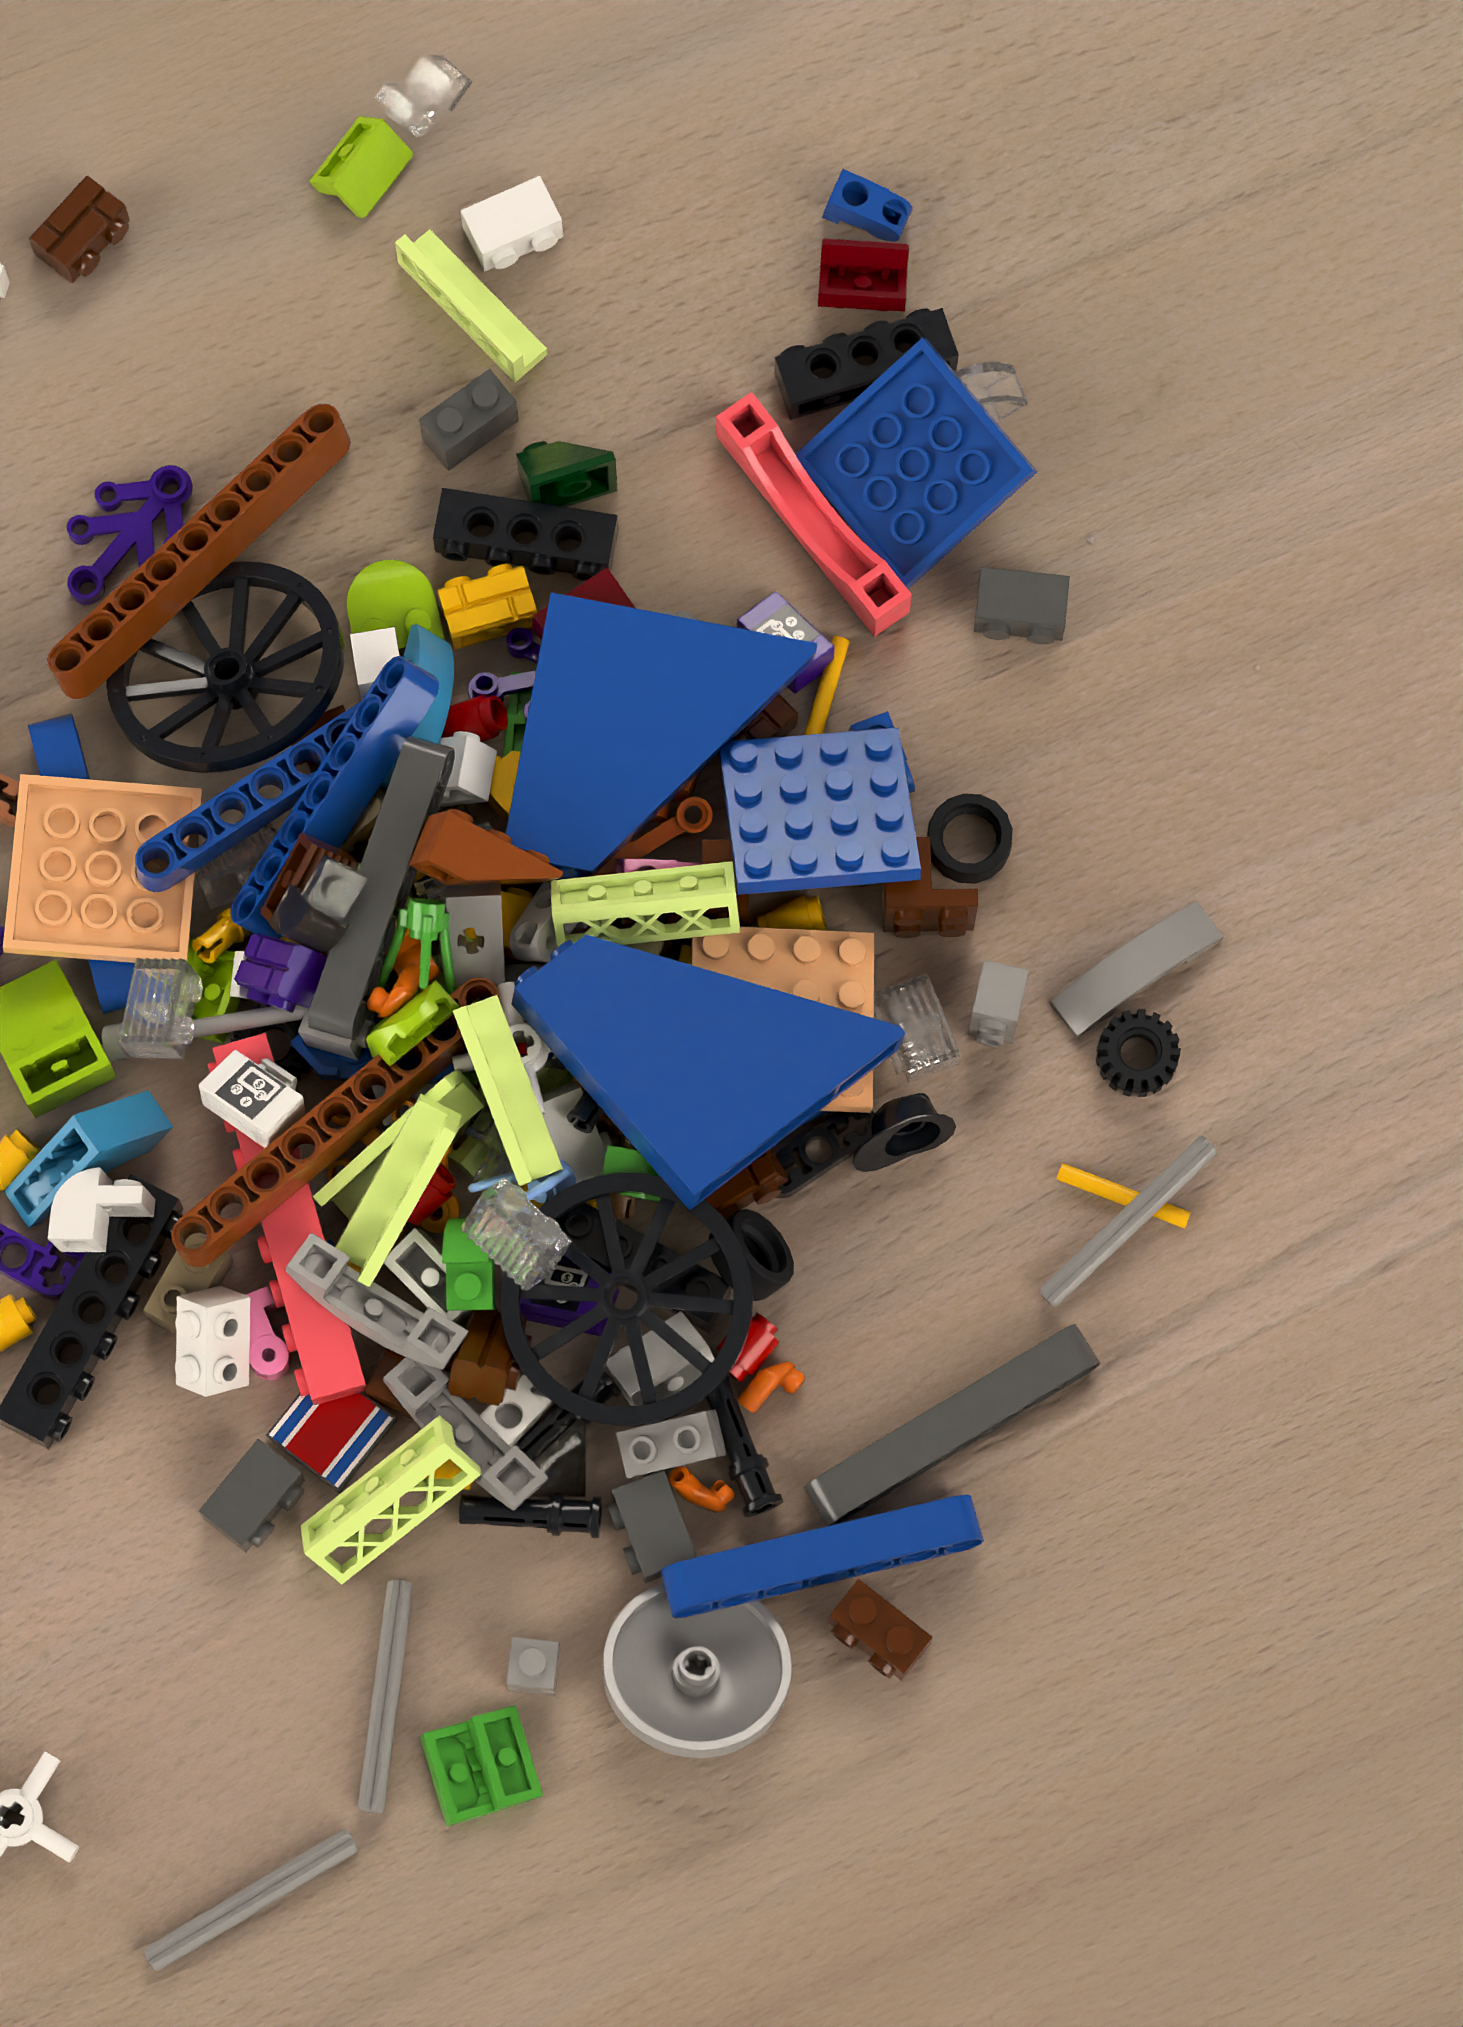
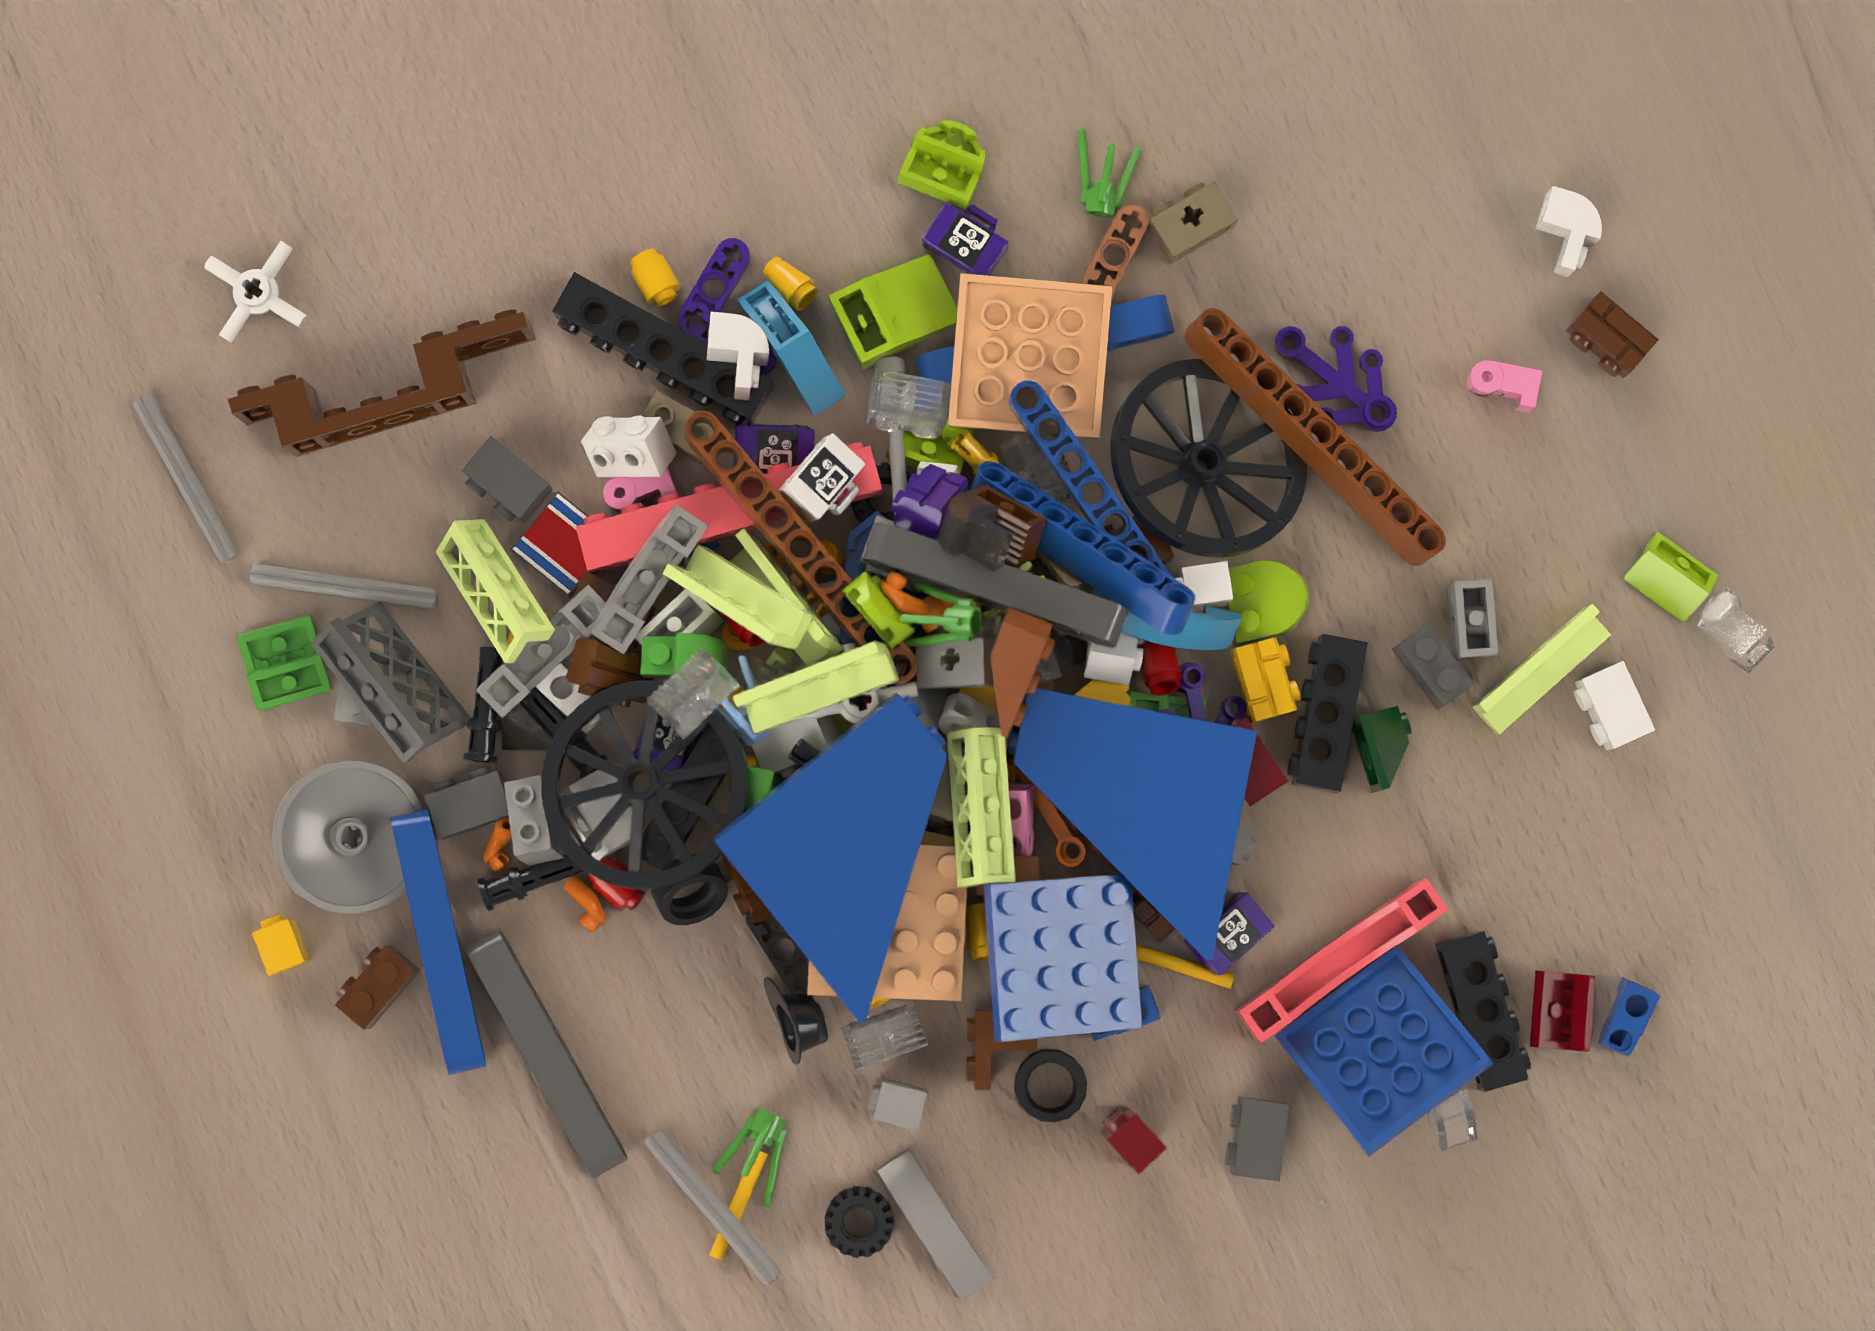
camera: 85 degrees right, 10 degrees up
none -> reddish brown bracket [228,309,536,457]
none -> yellow brick [252,914,311,976]
none -> dark grey fence [310,602,470,763]
none -> bright green plant [713,1108,788,1207]
none -> piece [733,423,815,473]
none -> dark red arch [1099,1107,1167,1175]
none -> light grey brick [1447,579,1499,661]
none -> bright pink leg [1467,360,1543,413]

